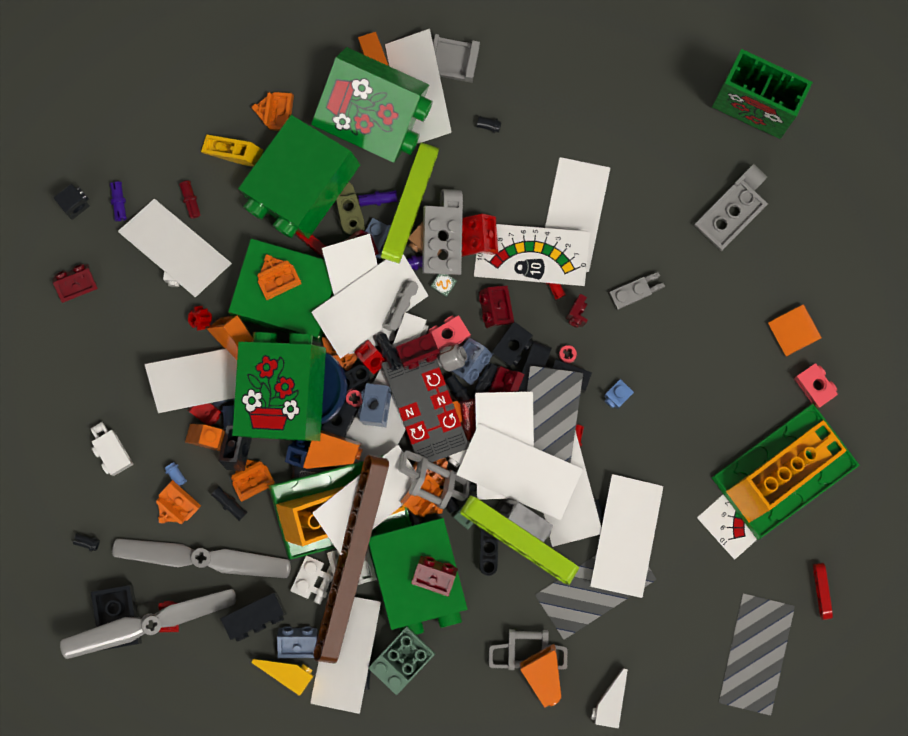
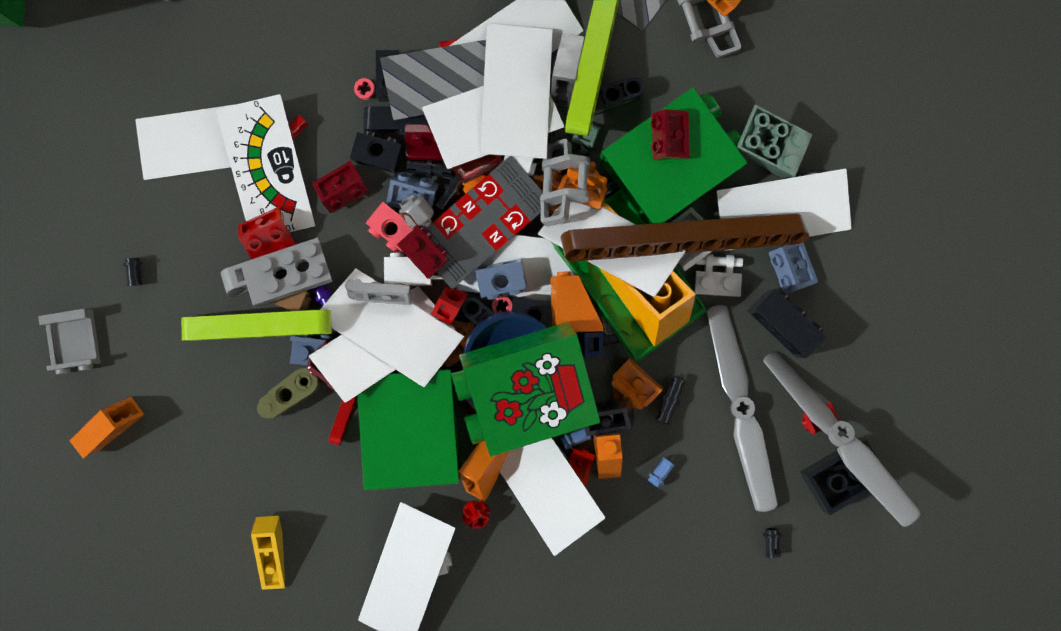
camera: 110 degrees left, 5 degrees up
white brick [90,422,134,476] -> none
orange slope [156,480,201,524] -> none
dark red axle [179,181,201,219] -> none
green brick [238,115,360,239] -> none
yellow slope [251,659,314,696] -> none
orange slope [252,92,294,131] -> none
orange slope [257,254,302,300] -> none
green brick [311,47,433,163] -> none
dark purple pin [359,190,398,207] -> none
black pin [375,333,402,371] -> none
white sticker [385,29,452,144] -> none
tile [431,274,457,298] -> none
dark red bracket [565,294,588,328] -> none
medium blue bracket [604,379,634,409] -> none
light grey hinge [609,272,665,310] -> none

